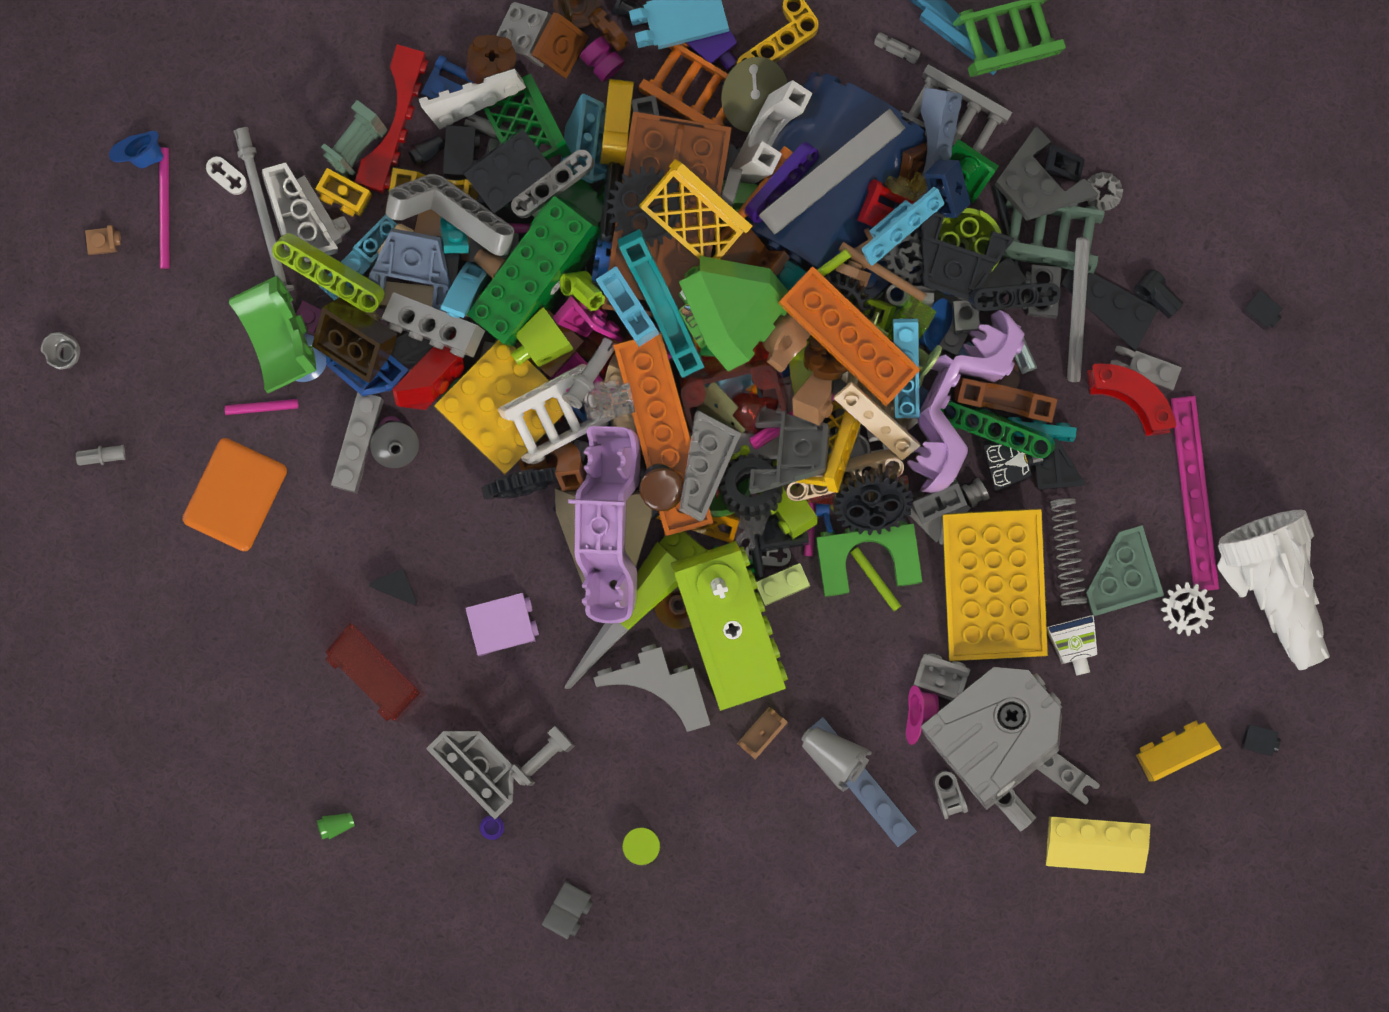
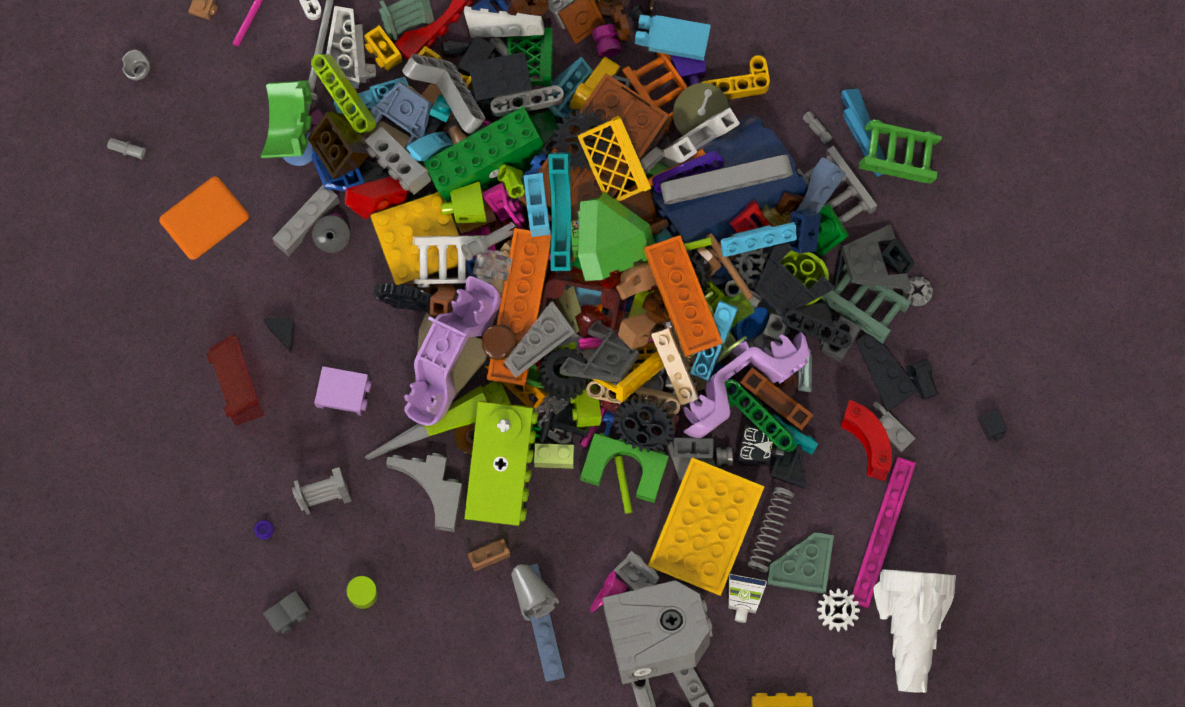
camera: 25 degrees right, 10 degrees down
dark pink piece [225,399,299,415] -> none
bright green cone [316,813,355,840] -> none
light grey wedge [426,731,514,819] -> none
light grey piece [933,771,968,820] -> none
light grey axle [1067,237,1090,382] -> none

